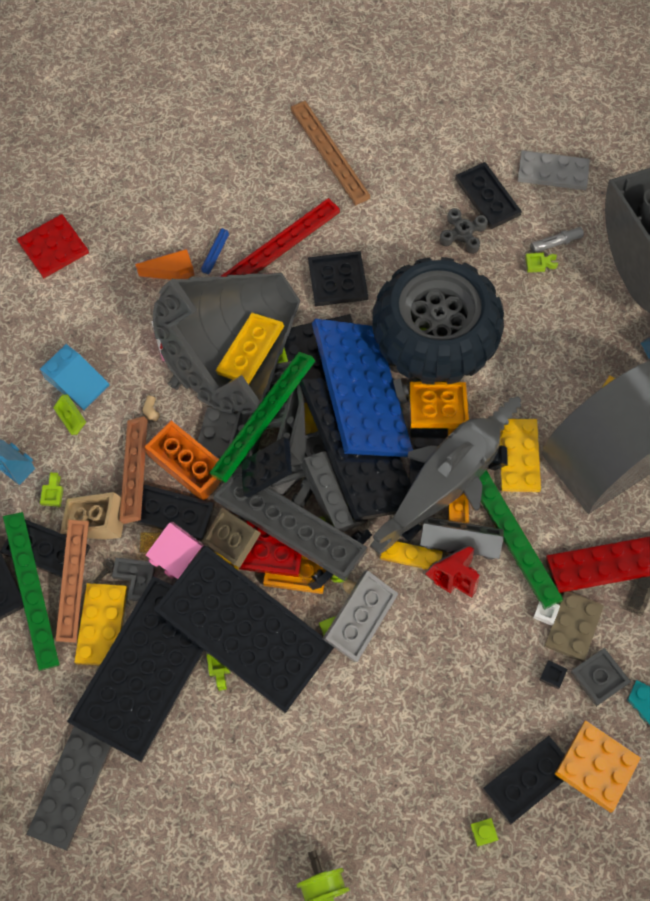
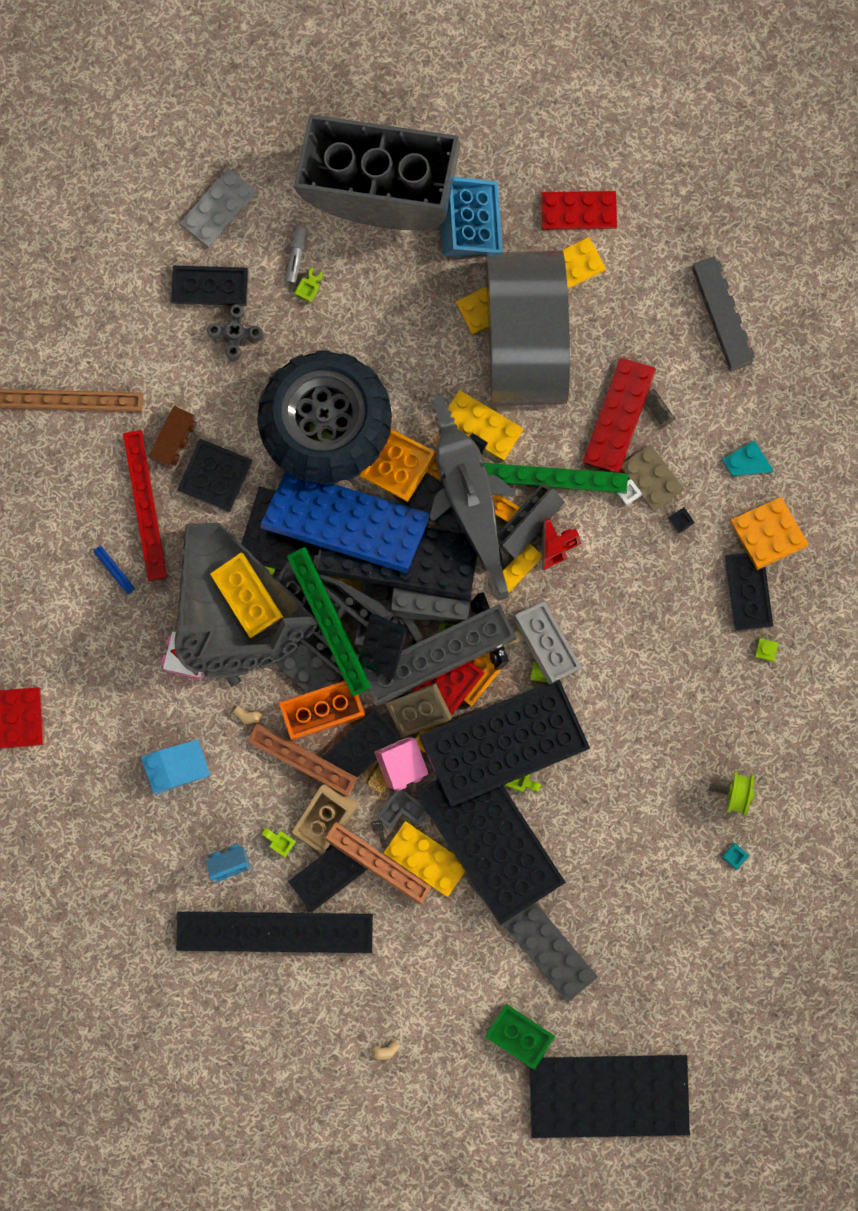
camera: 60 degrees left, 15 degrees up
green plate [3,512,60,671] -> none
lime plate [53,394,86,435] -> none
orange slope [135,249,195,280] -> none
dark grey plate [393,379,410,404] -> none
dark grey plate [571,648,631,707] -> none
none -> reddish brown brick [149,406,197,469]

